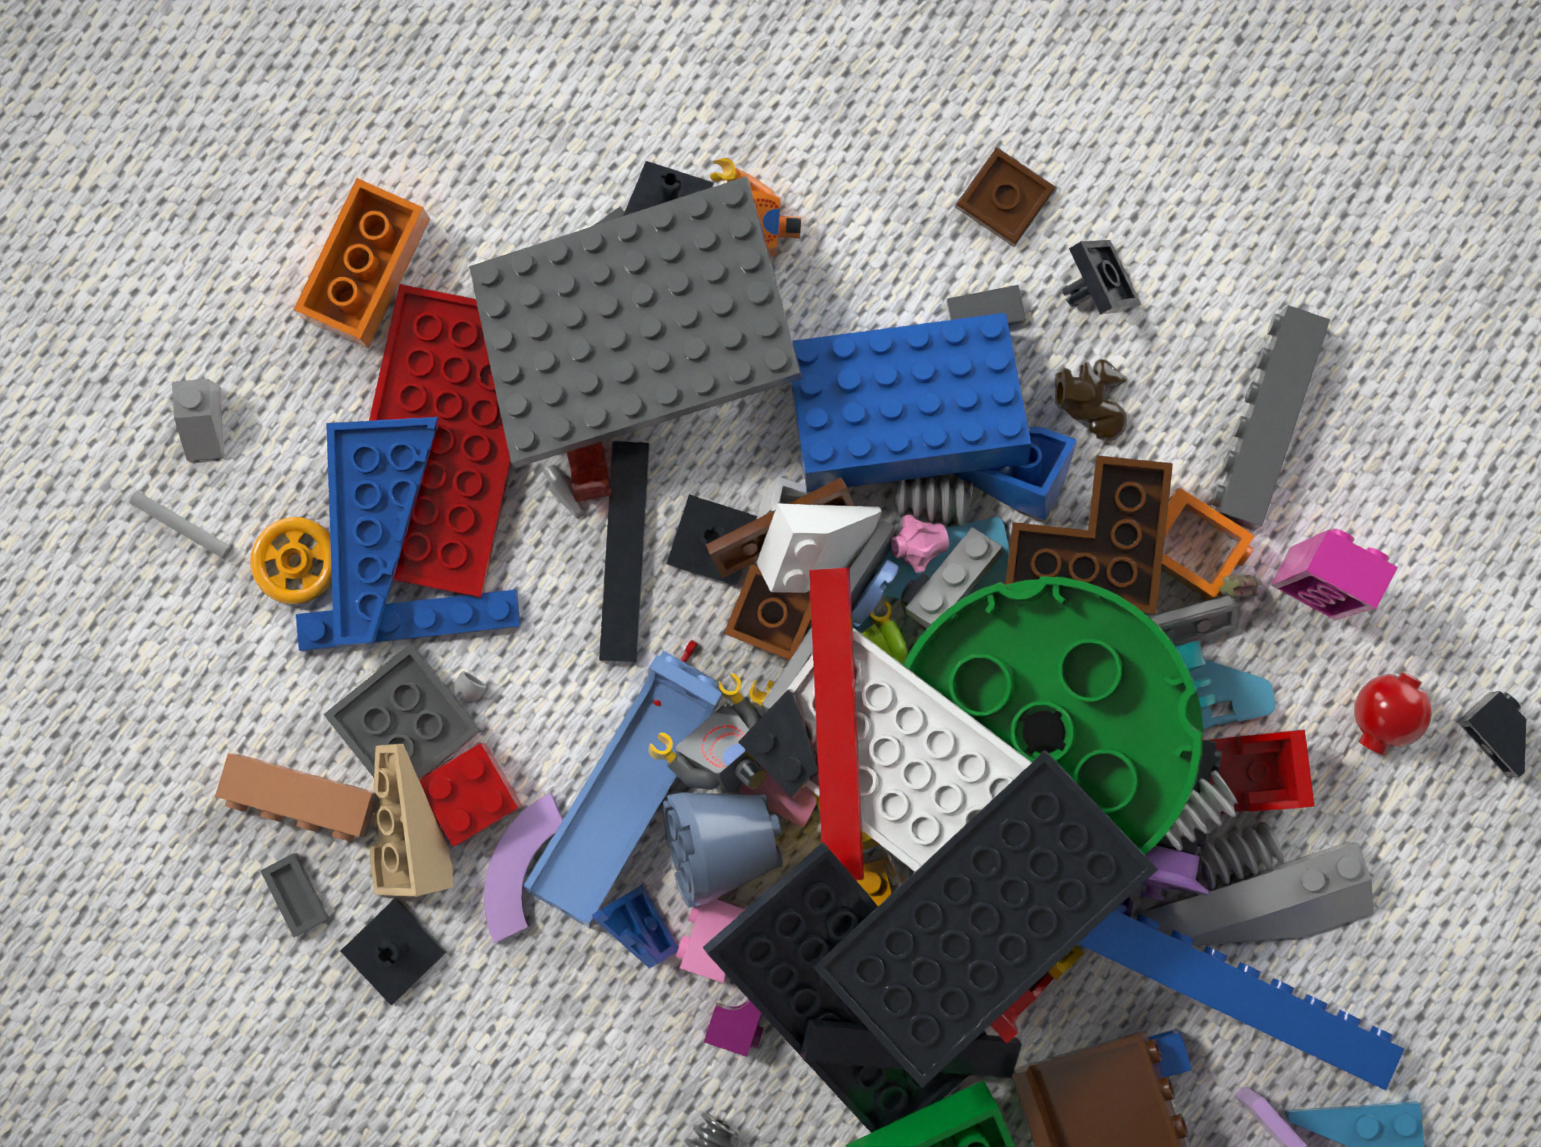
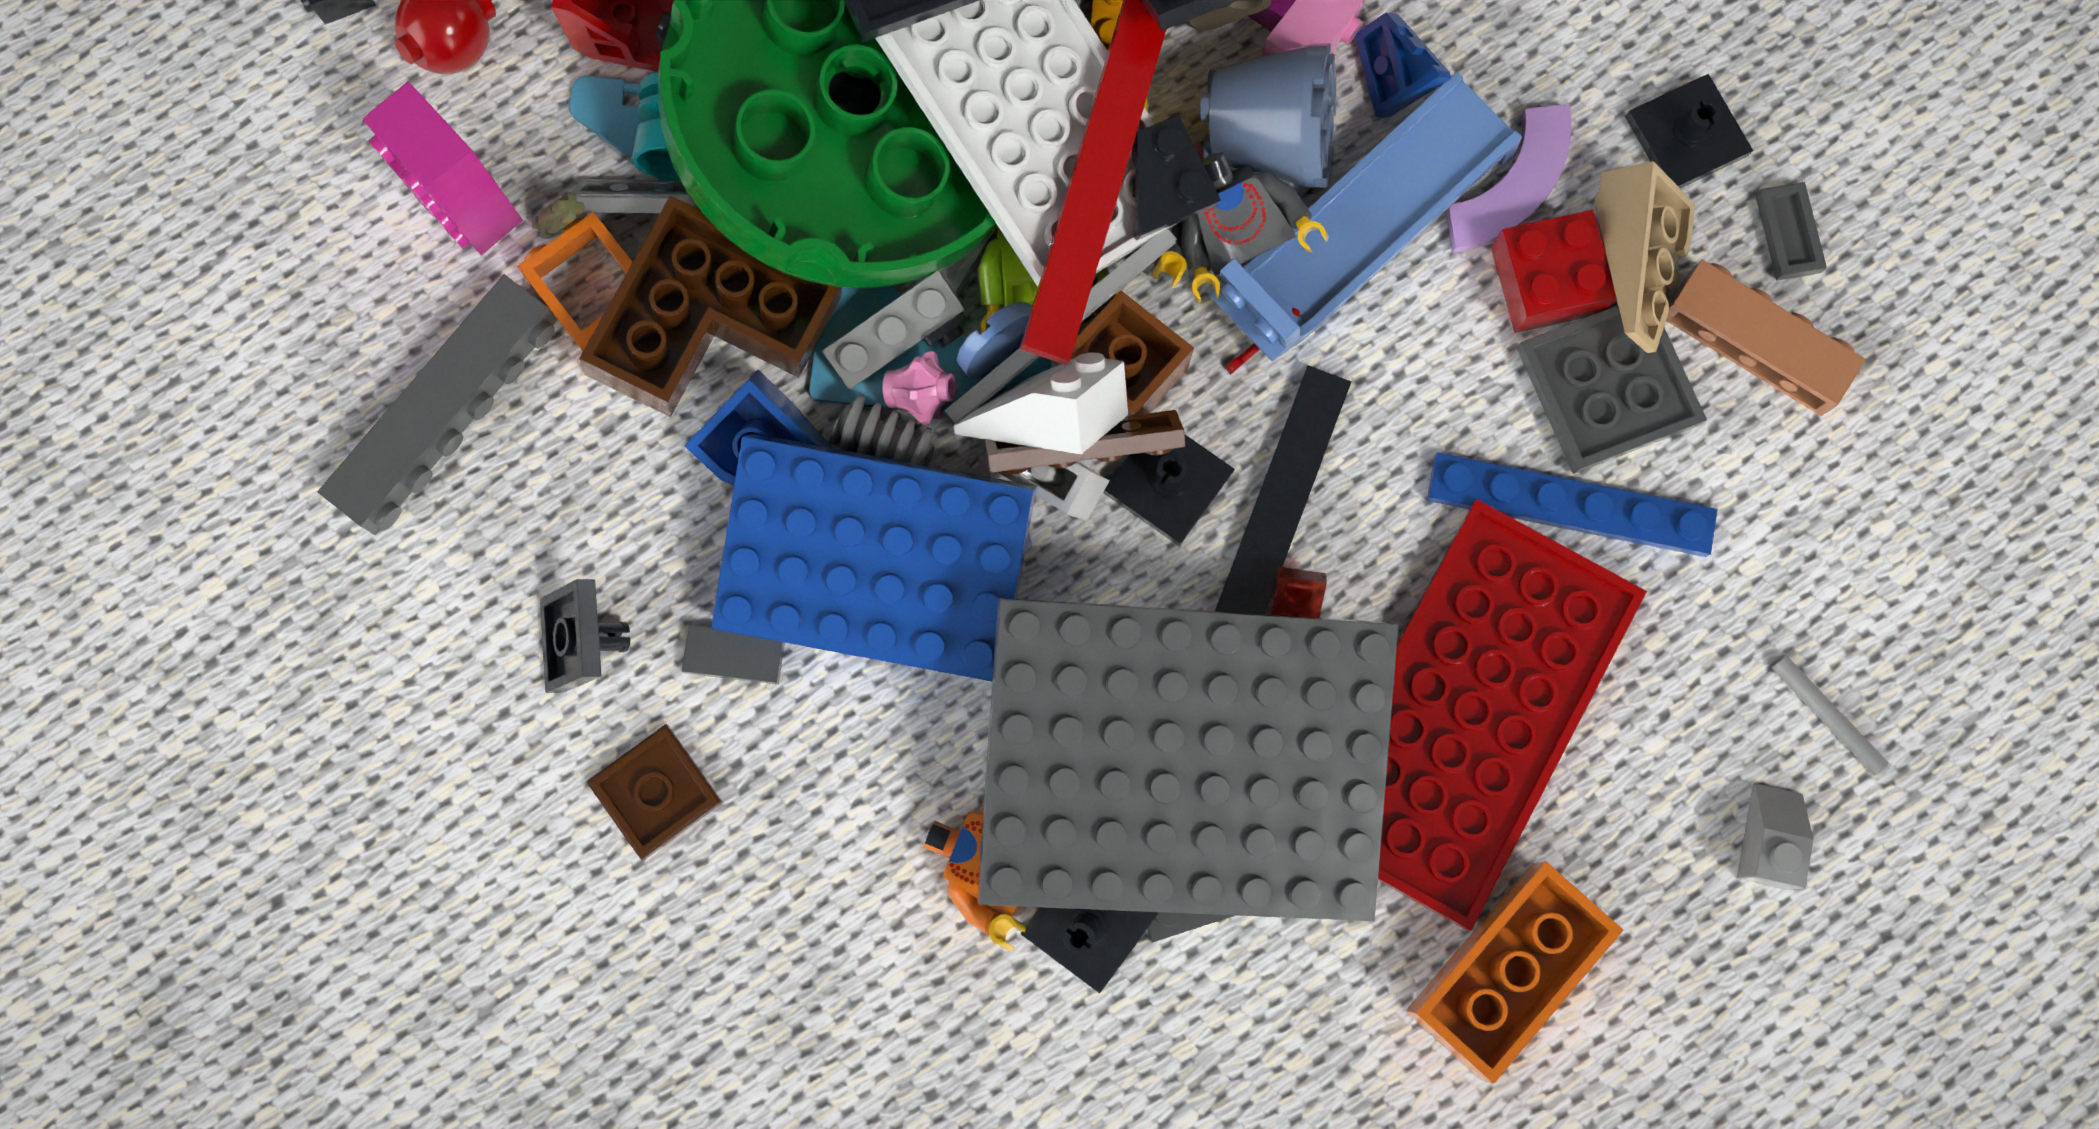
camera: 165 degrees left, 5 degrees down
light orange plate [250,517,332,605] -> none
blue wing [326,417,440,646] -> none
light grey hinge [453,671,486,703] -> none
light grey bar [543,464,585,519] -> none
dark brown animal [1055,359,1128,441] -> none

